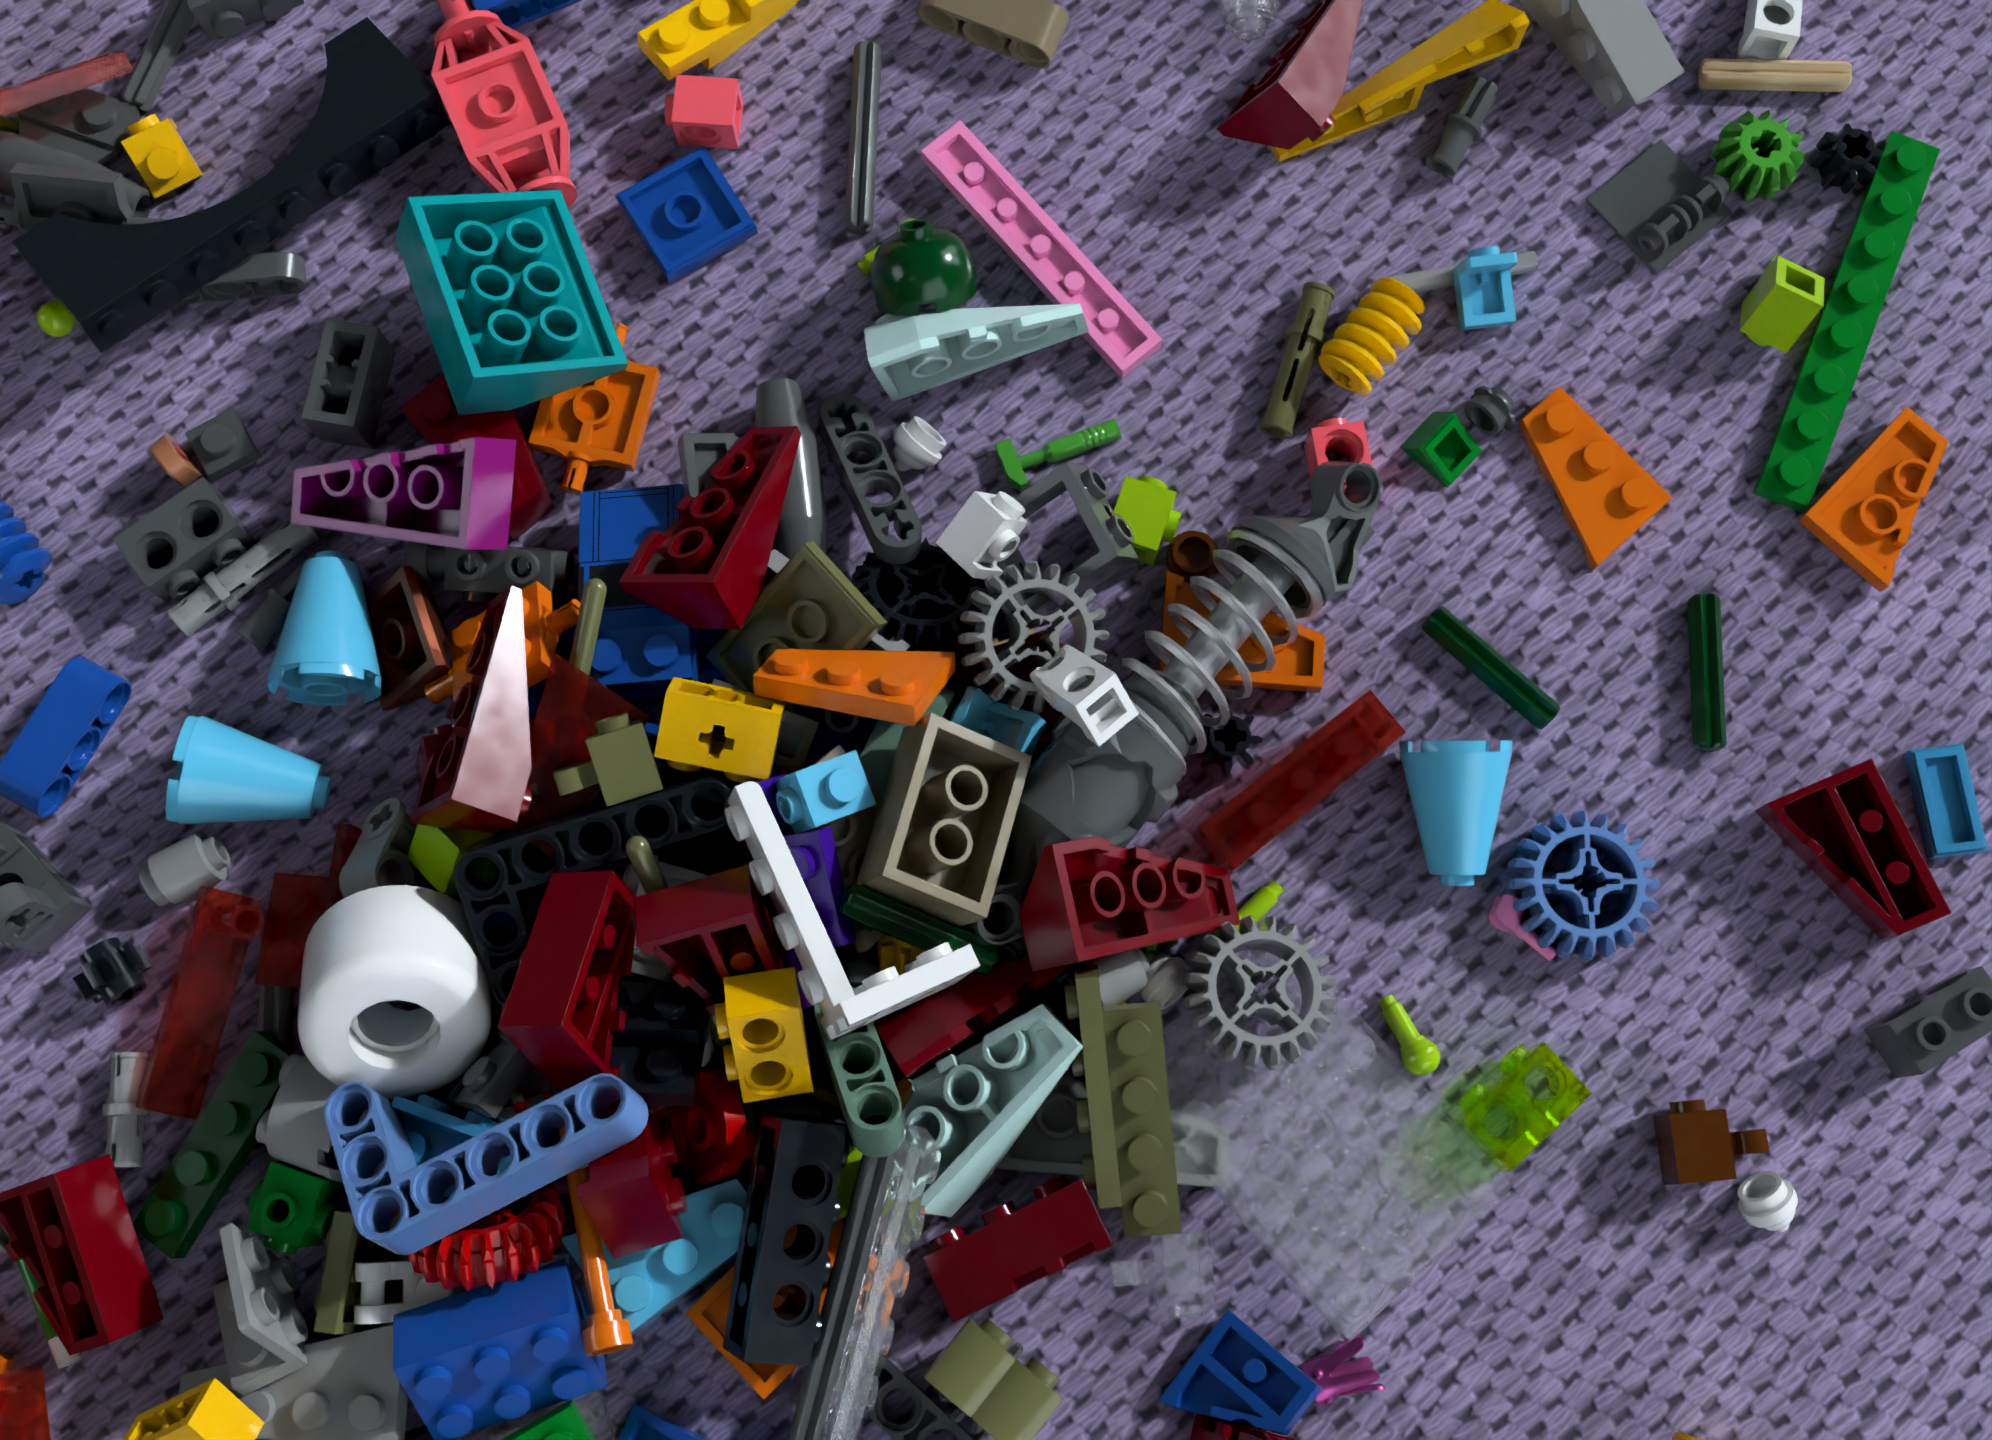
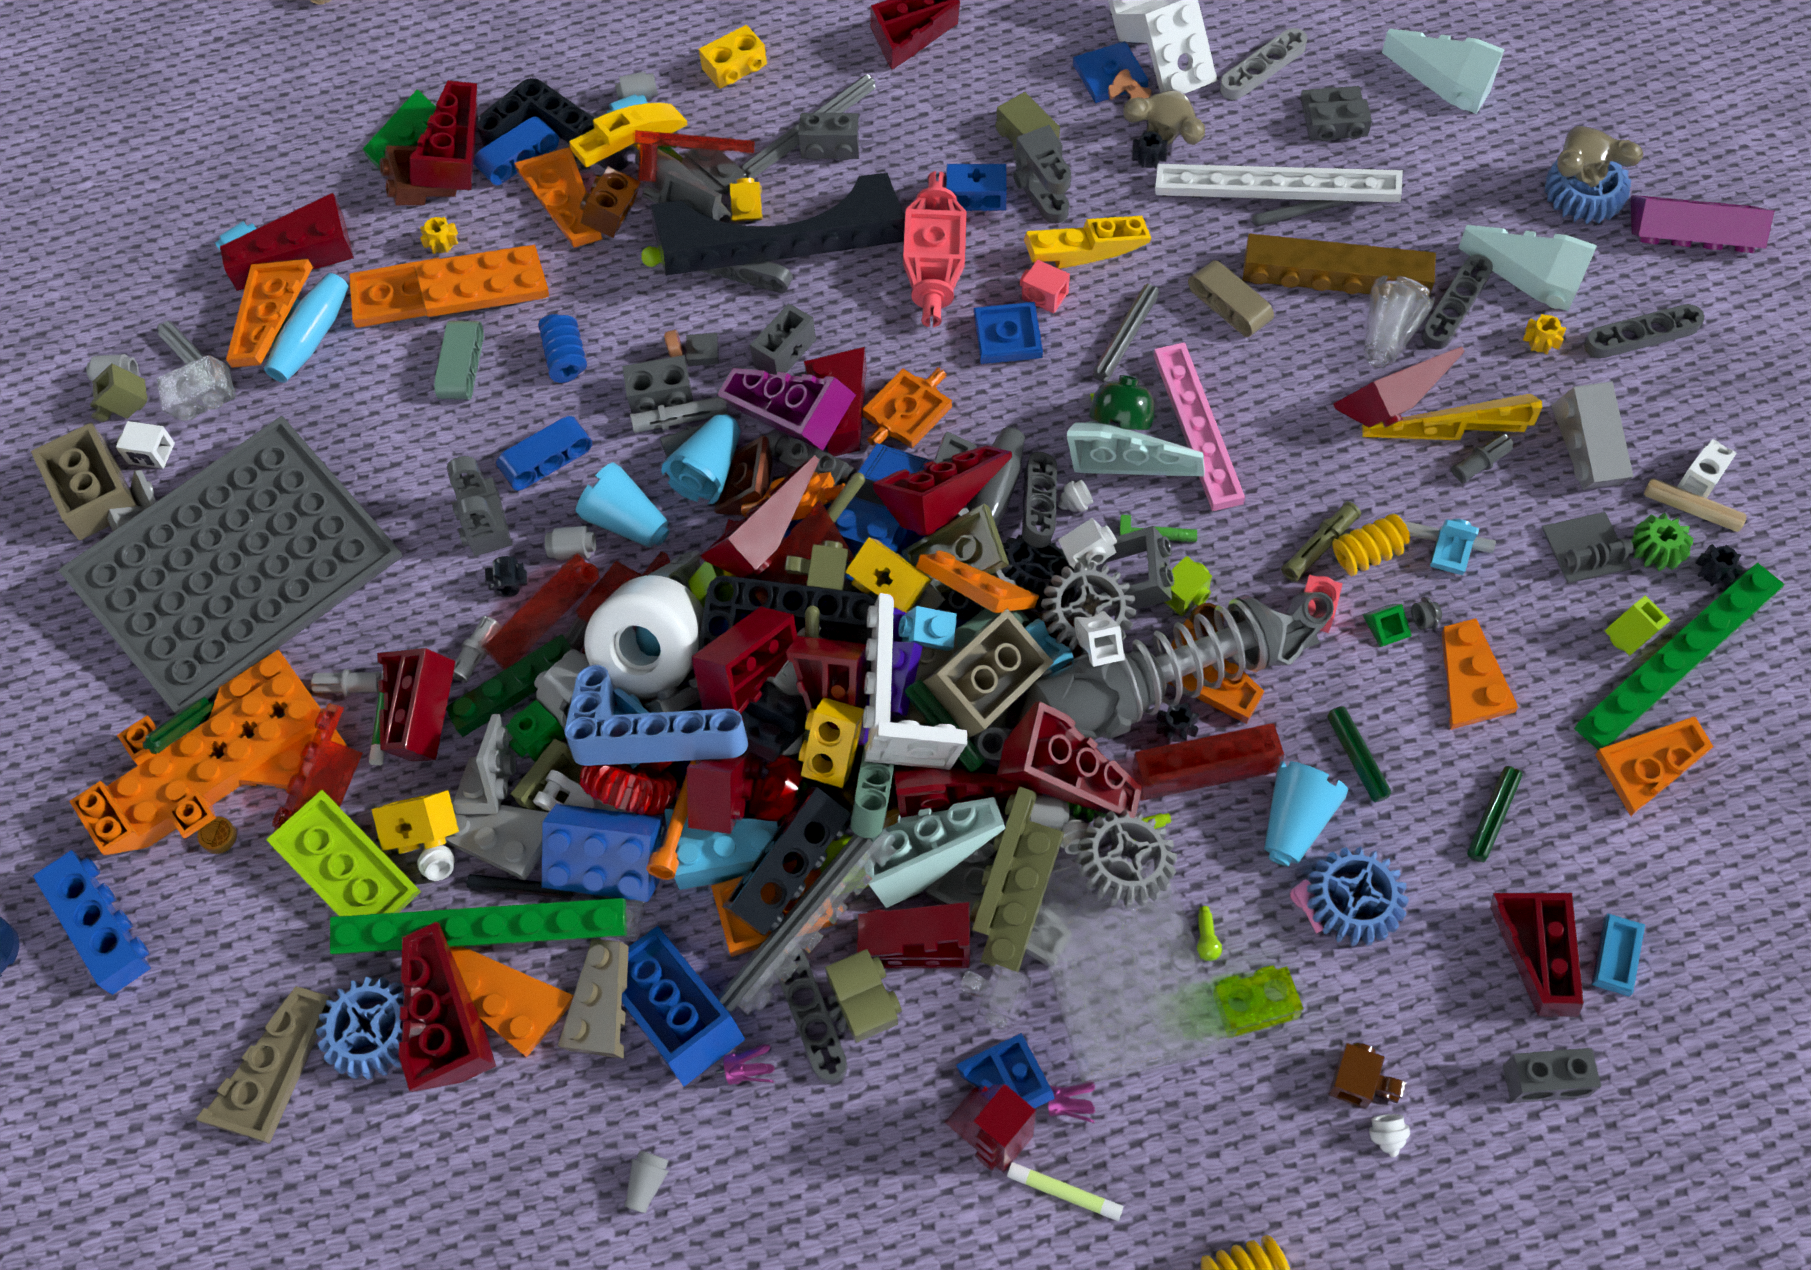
camera: 30 degrees right, 15 degrees down
teal slope [395,190,628,415] -> none

